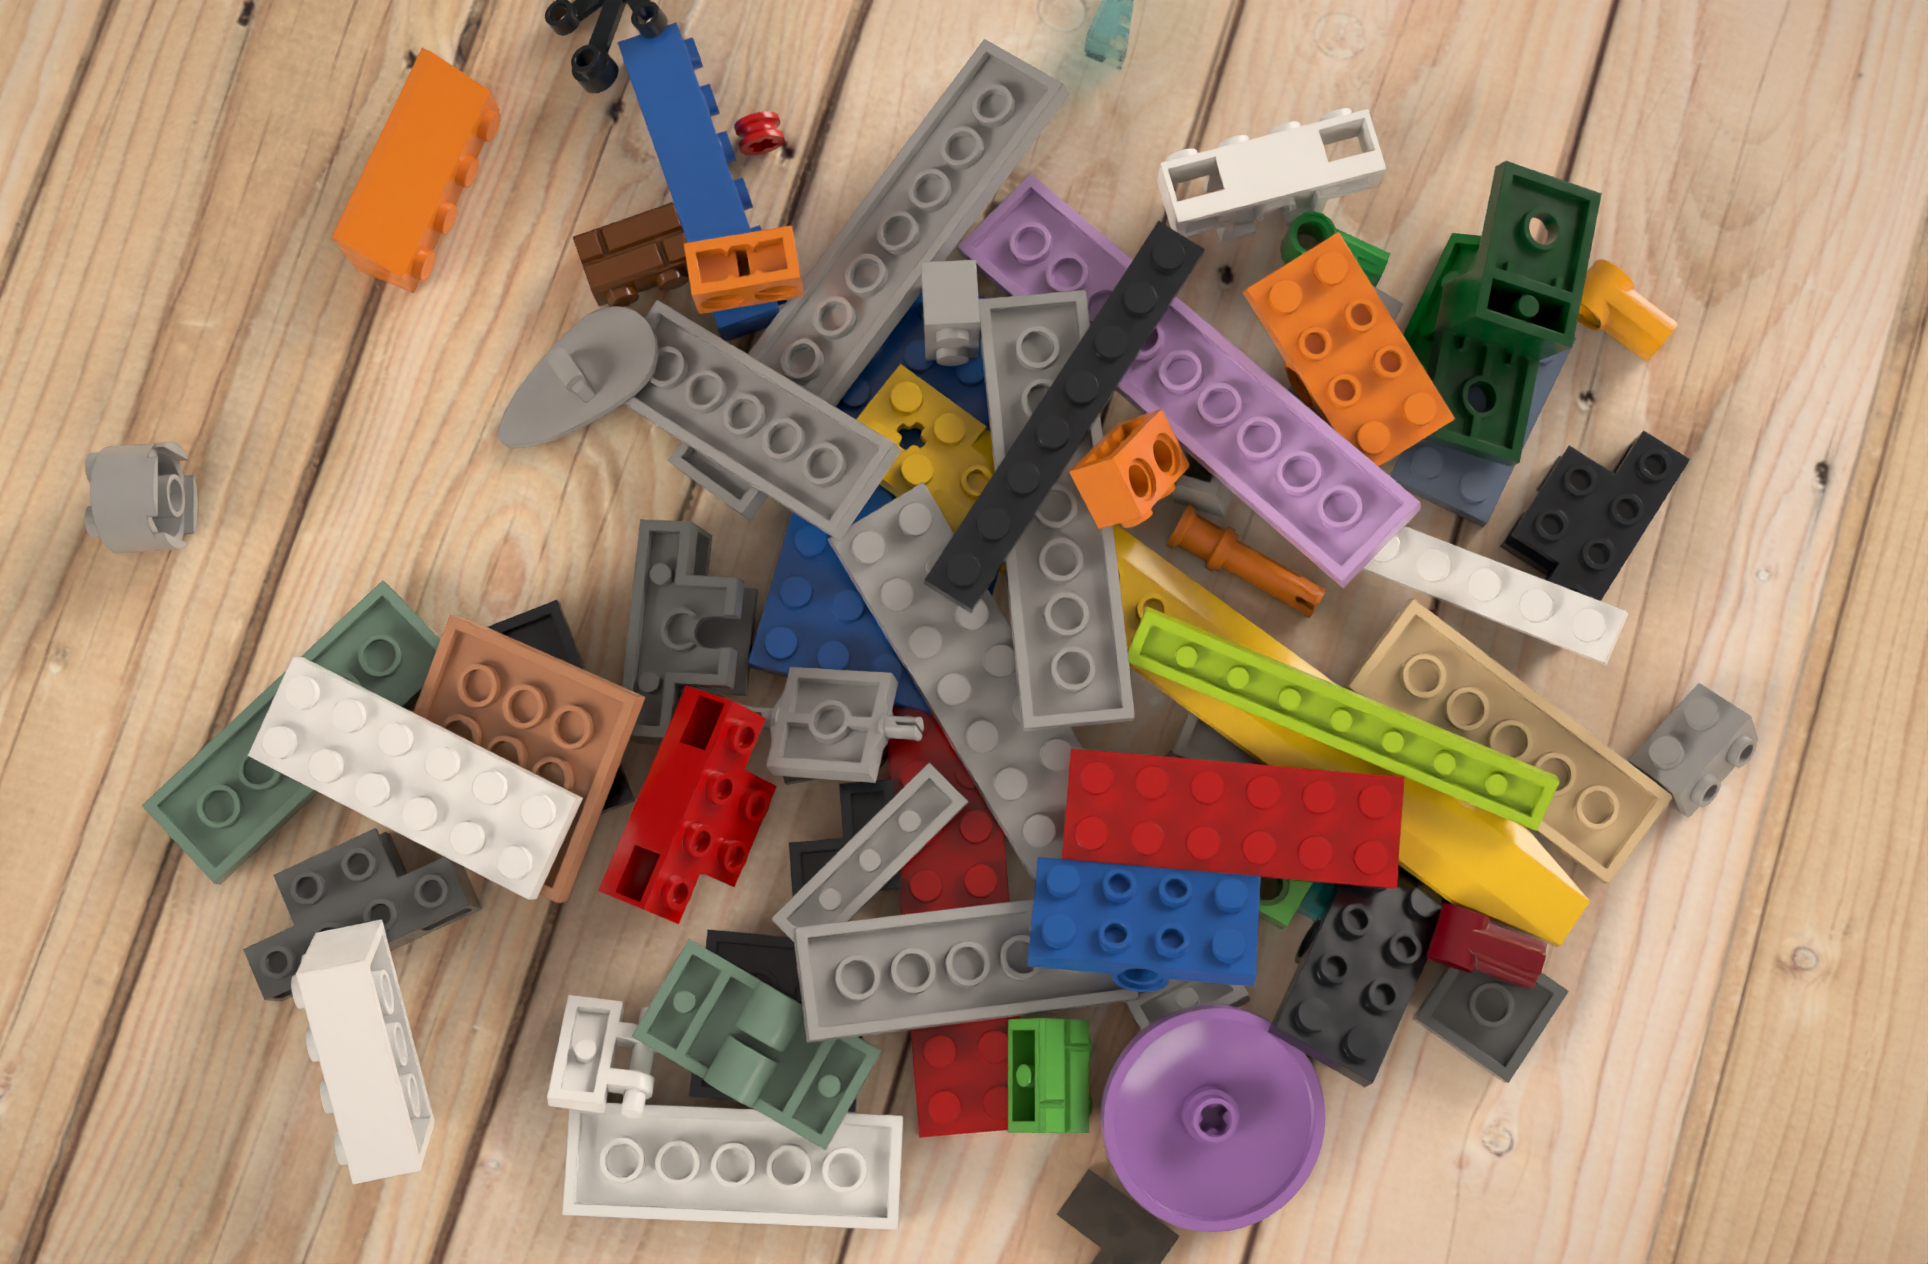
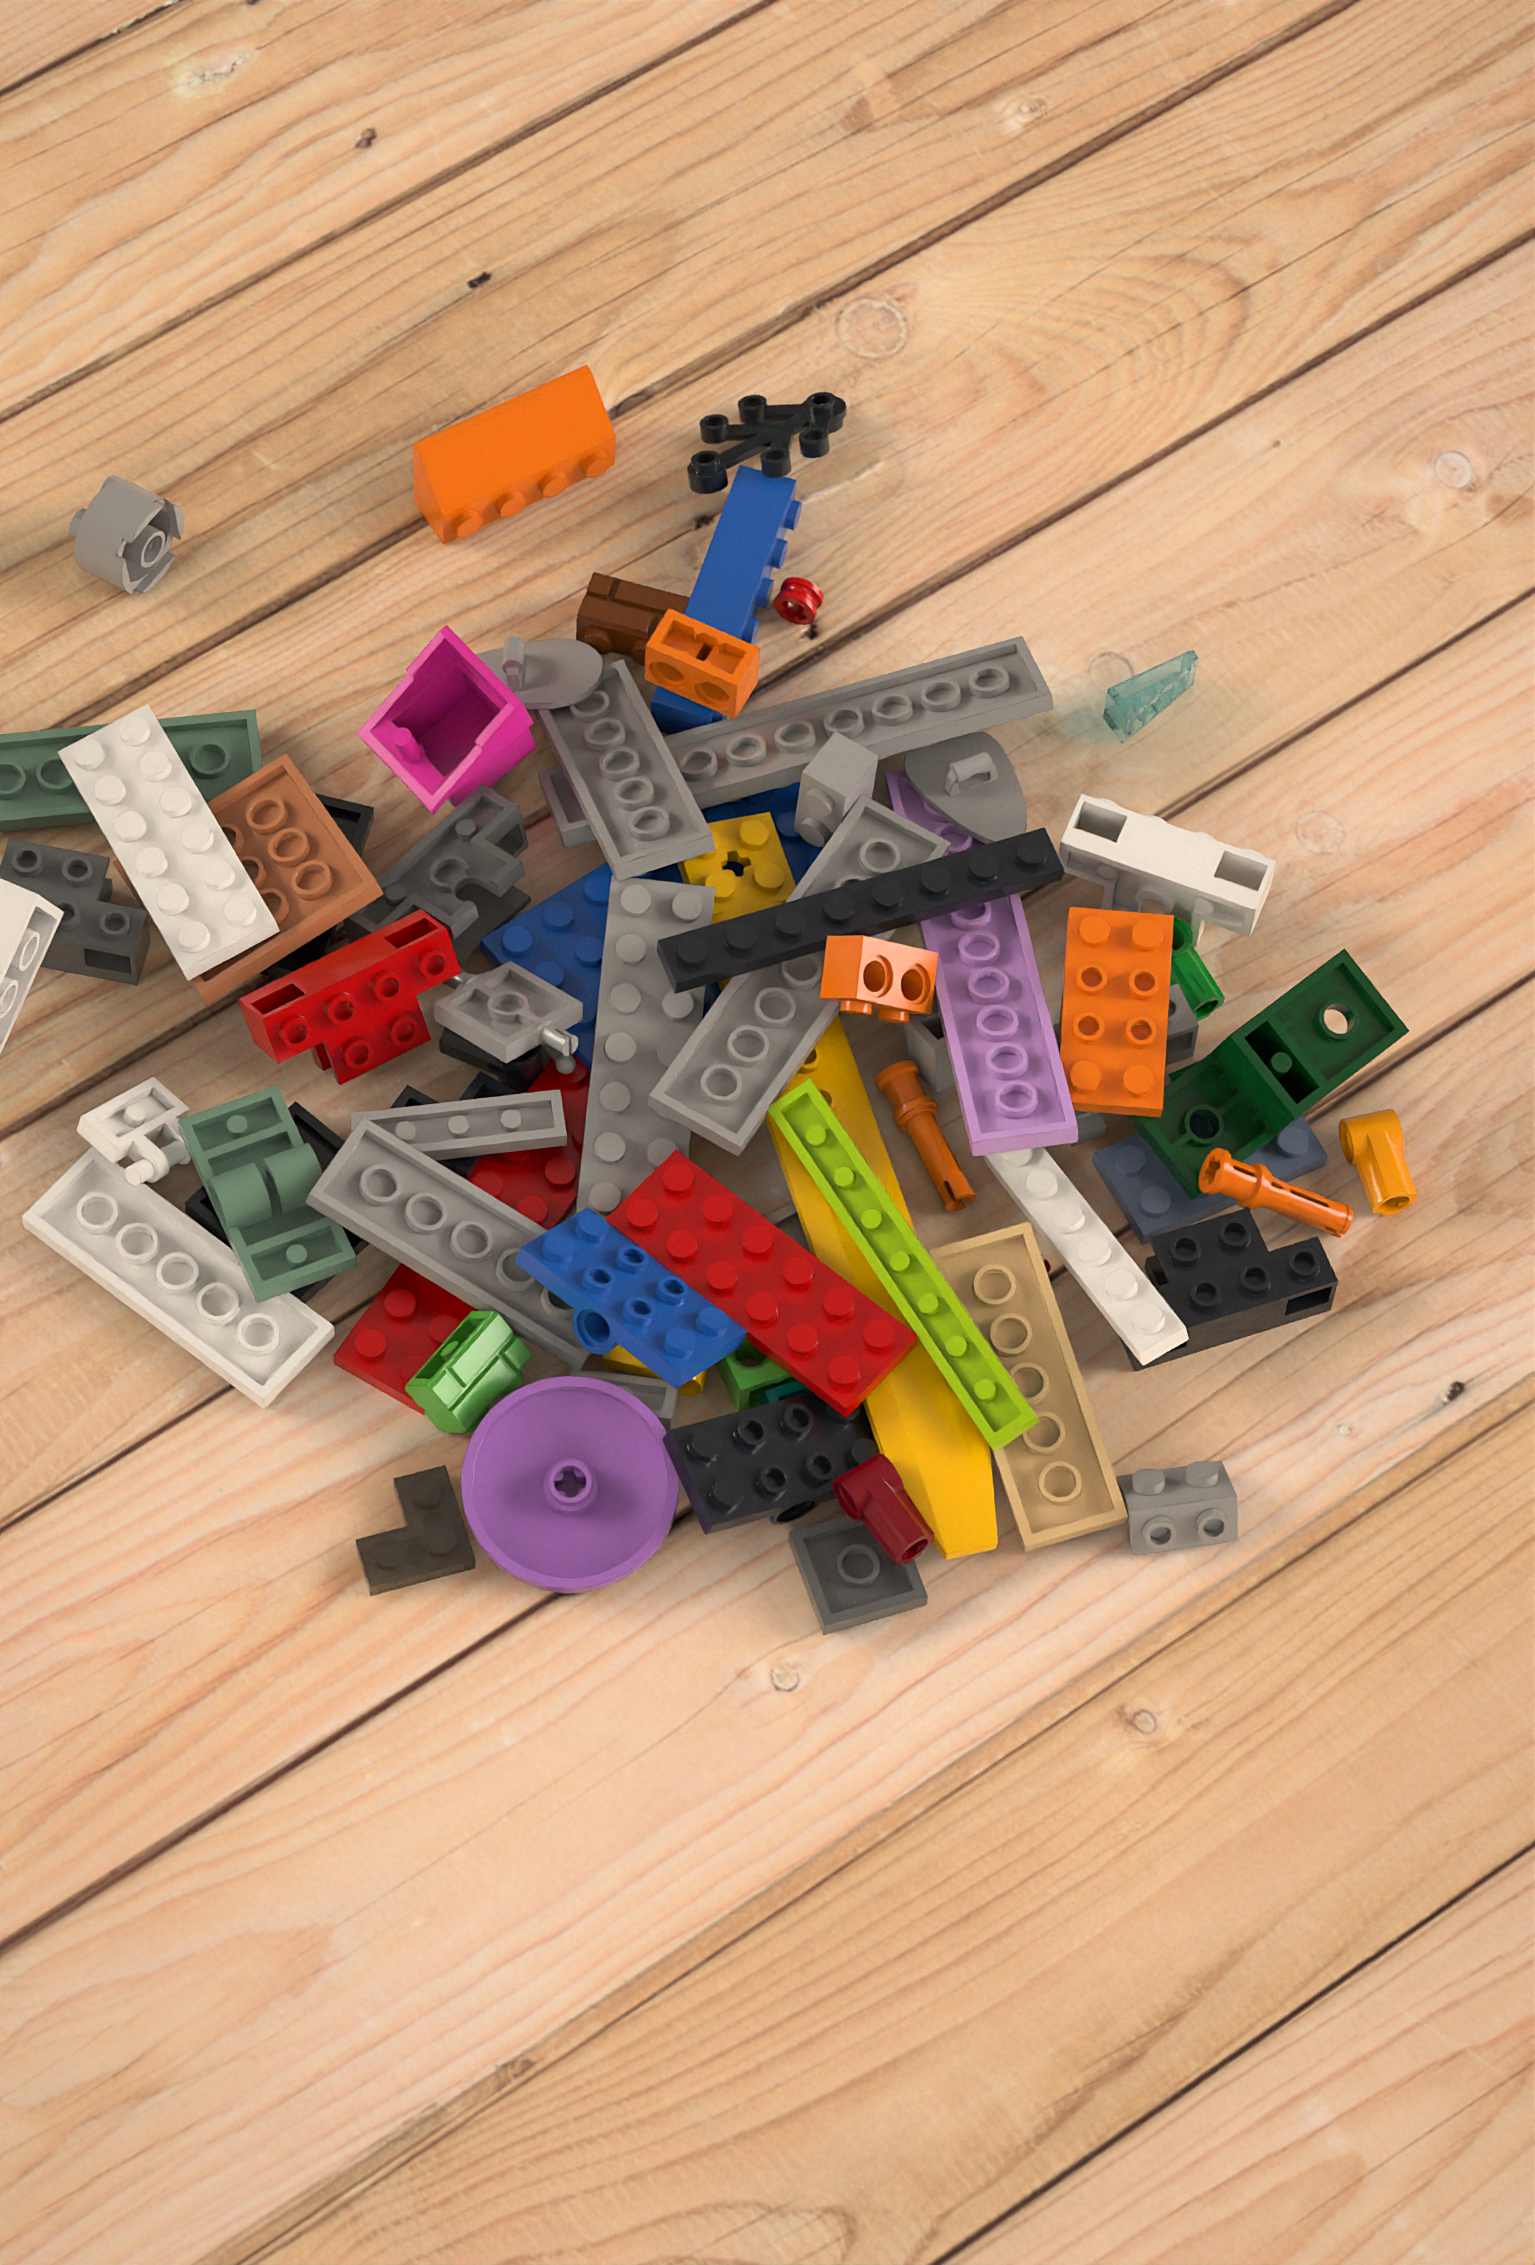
camera: 30 degrees right, 20 degrees down
none -> dark pink piece [357,625,537,815]
none -> light grey shield [904,731,1027,844]
none -> orange pin [1198,1148,1353,1238]

